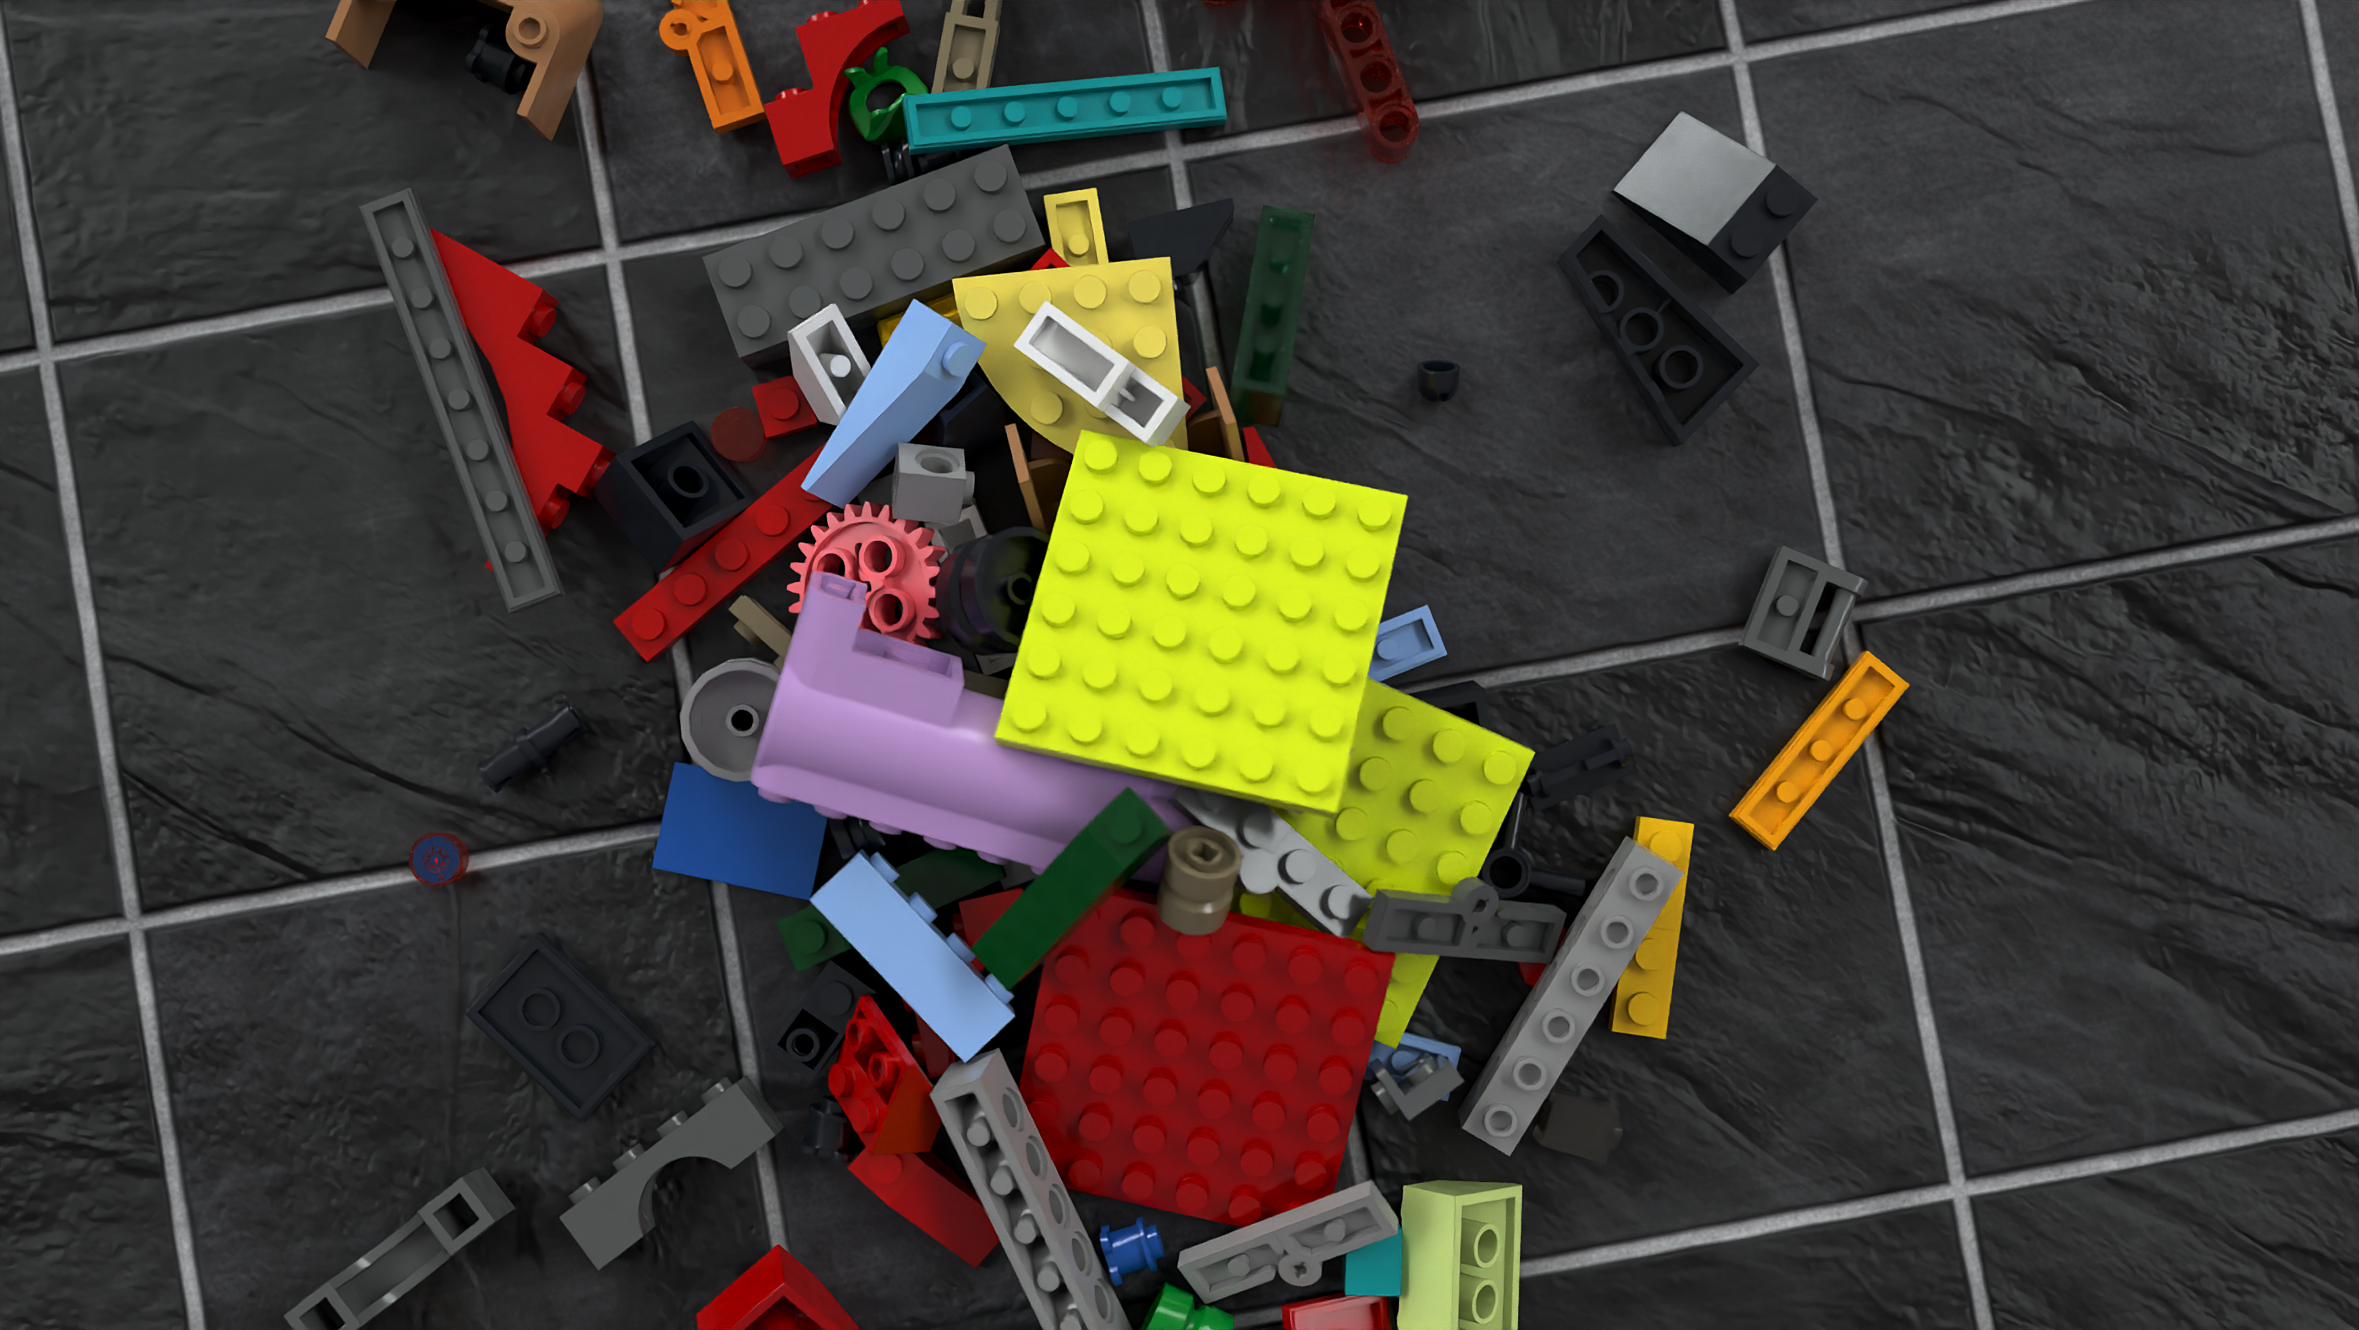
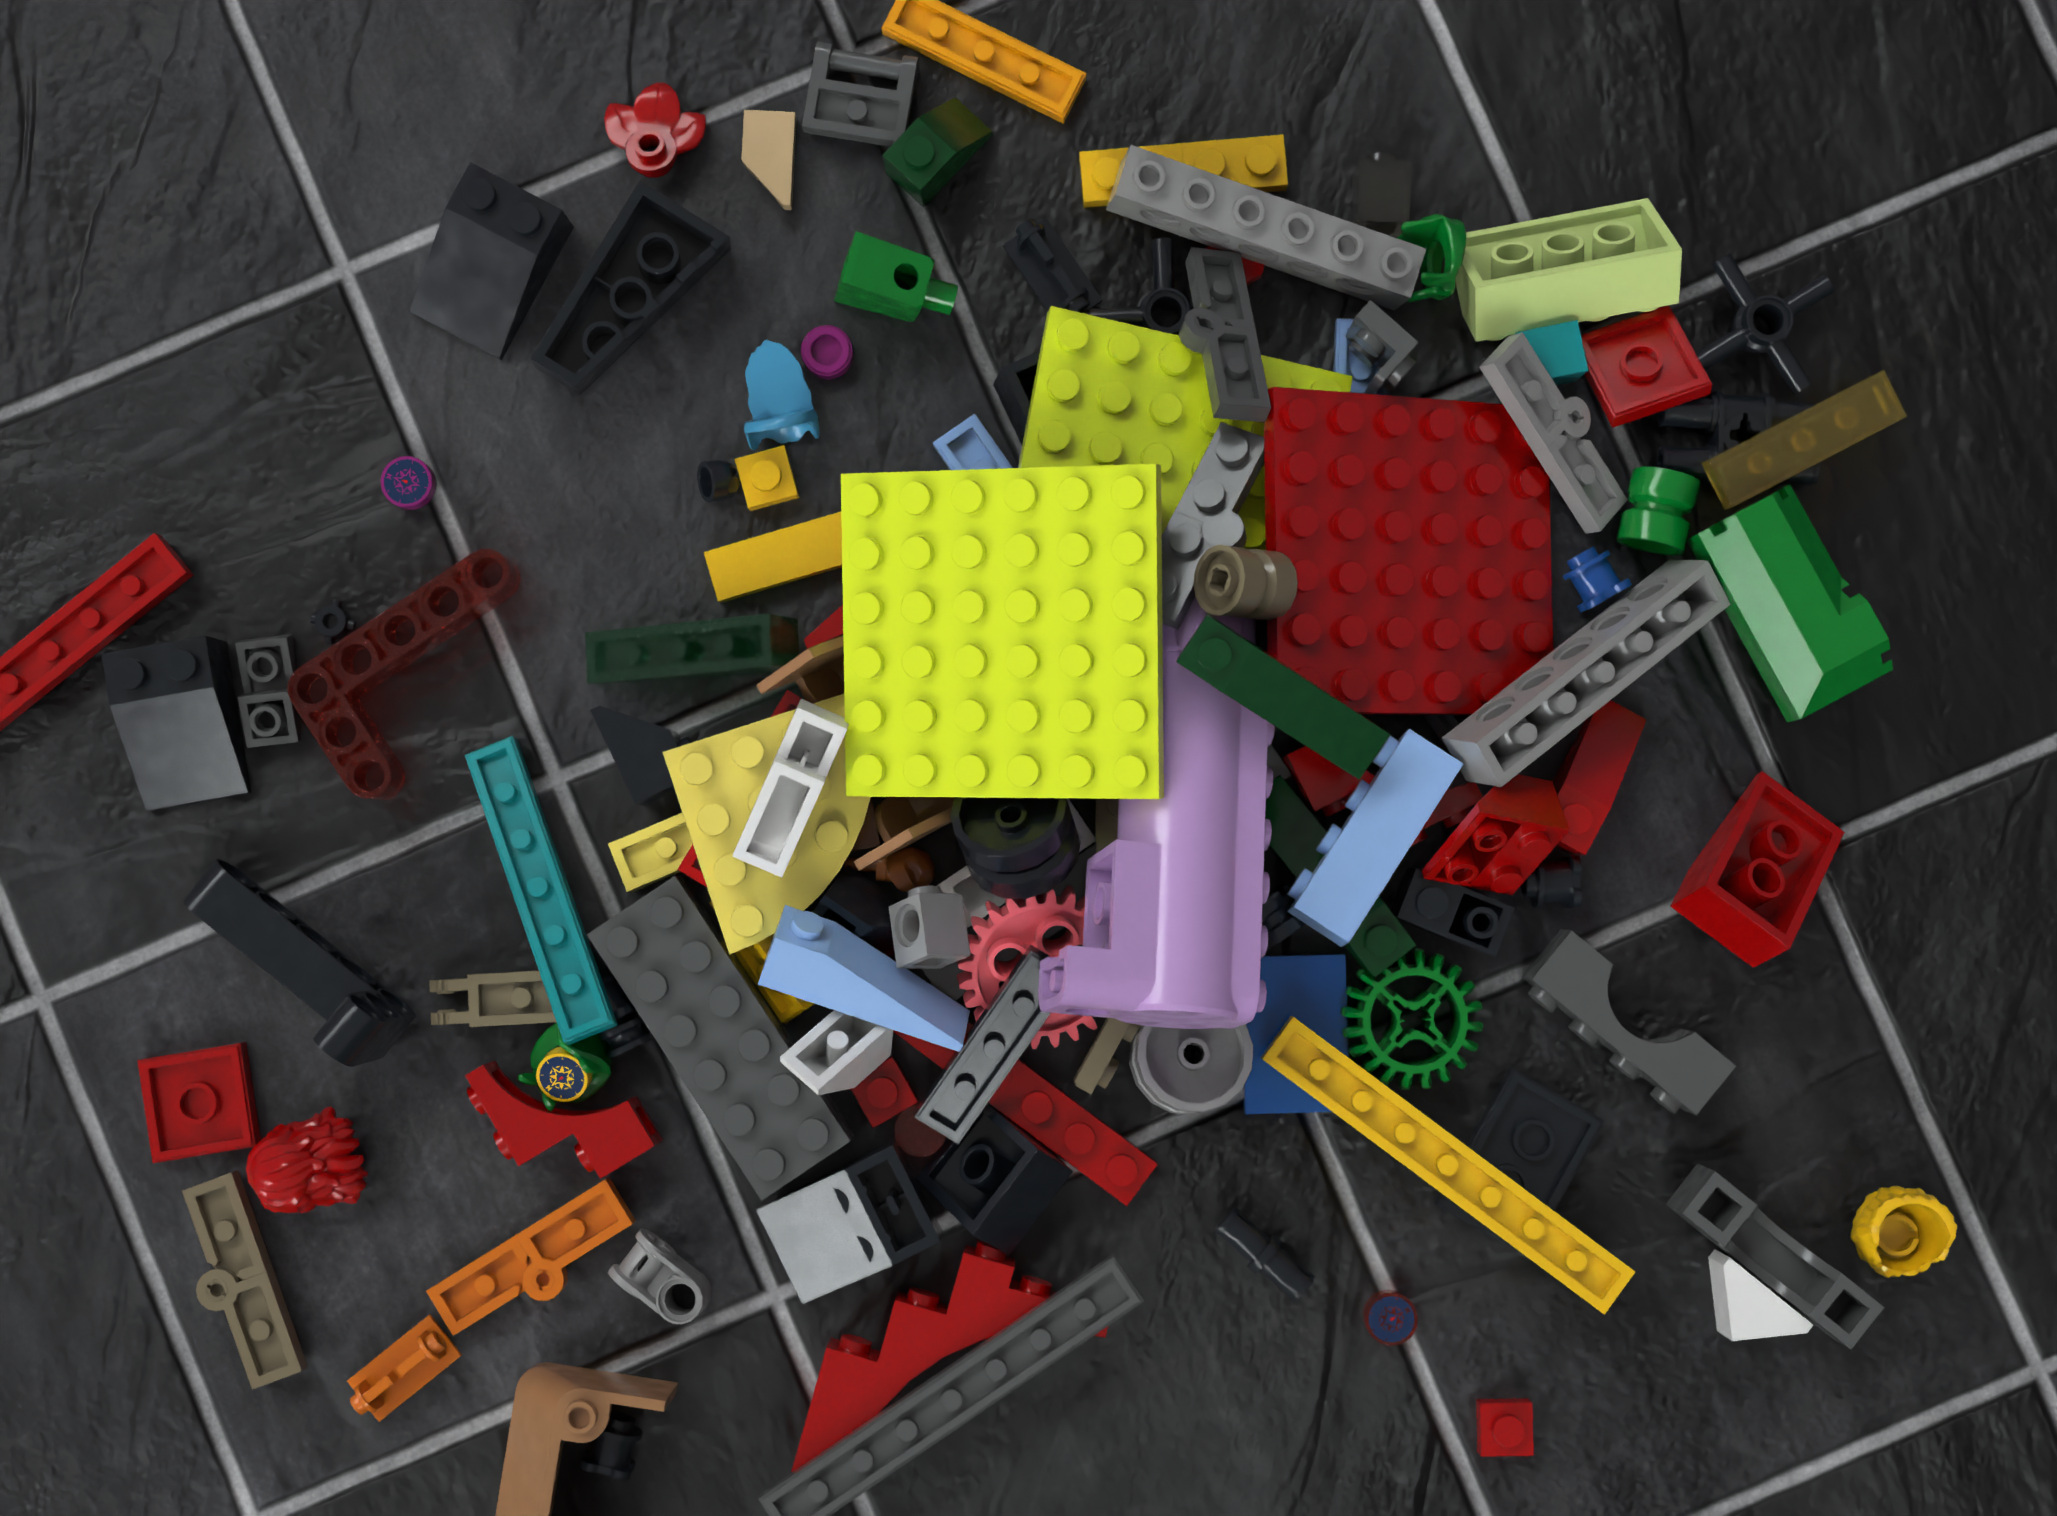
camera: 100 degrees left, 0 degrees up
none -> tile [381,456,437,510]
none -> tile [536,1046,593,1102]
none -> red plate [604,82,706,178]
none -> light grey piece [608,1228,712,1324]
none -> yellow tile [704,512,842,603]
none -> yellow plate [735,445,800,511]
none -> tan tile [741,110,797,210]
none -> dark azure piece [744,339,820,450]
none -> slope [756,1138,943,1304]
none -> magenta tile [801,325,854,380]
none -> green torso [834,231,958,322]
none -> dark orange piece [845,847,936,892]
none -> dark green slope [882,97,993,208]
none -> tile [914,945,1051,1144]
none -> yellow plate [1260,1016,1635,1315]
none -> green gear [1340,948,1483,1090]
none -> green piece [1397,214,1466,303]
none -> red plate [1476,1398,1534,1457]
none -> white slope [1708,1249,1813,1341]

